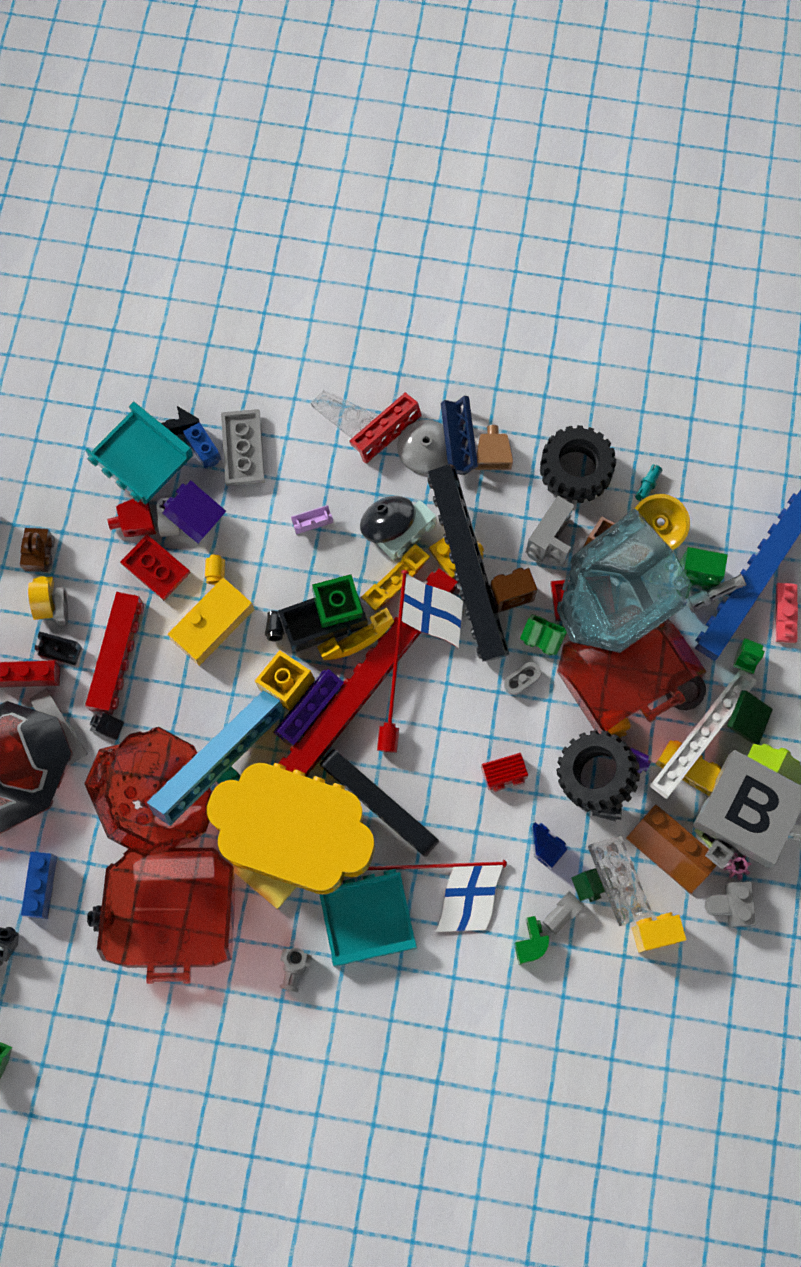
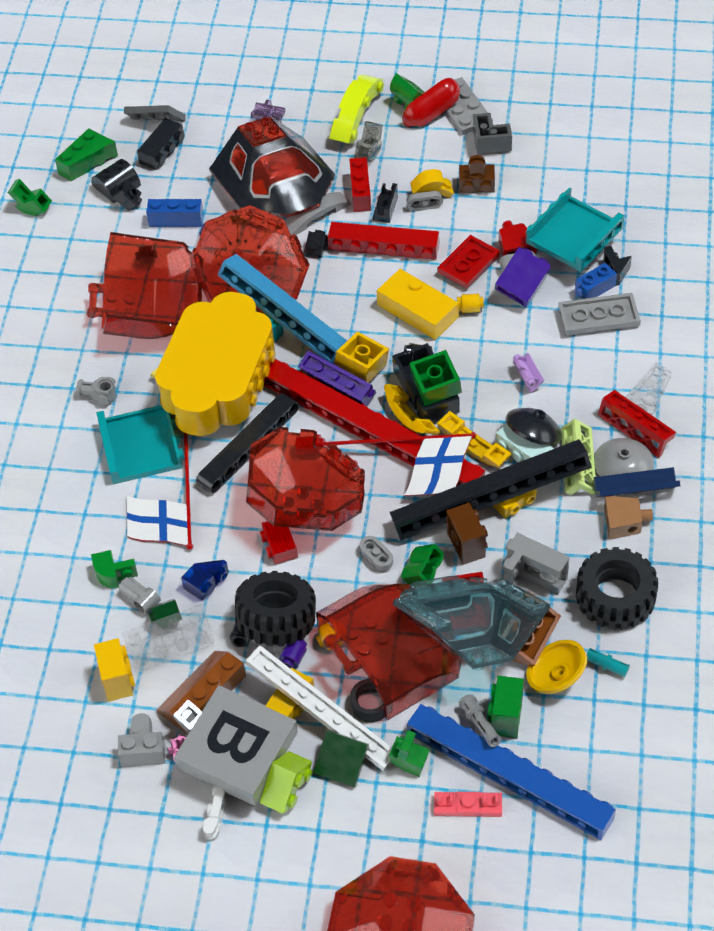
camera: 90 degrees right, 20 degrees down
none -> clear red windscreen [246,427,365,531]
none -> yellowish green fence [561,419,596,495]

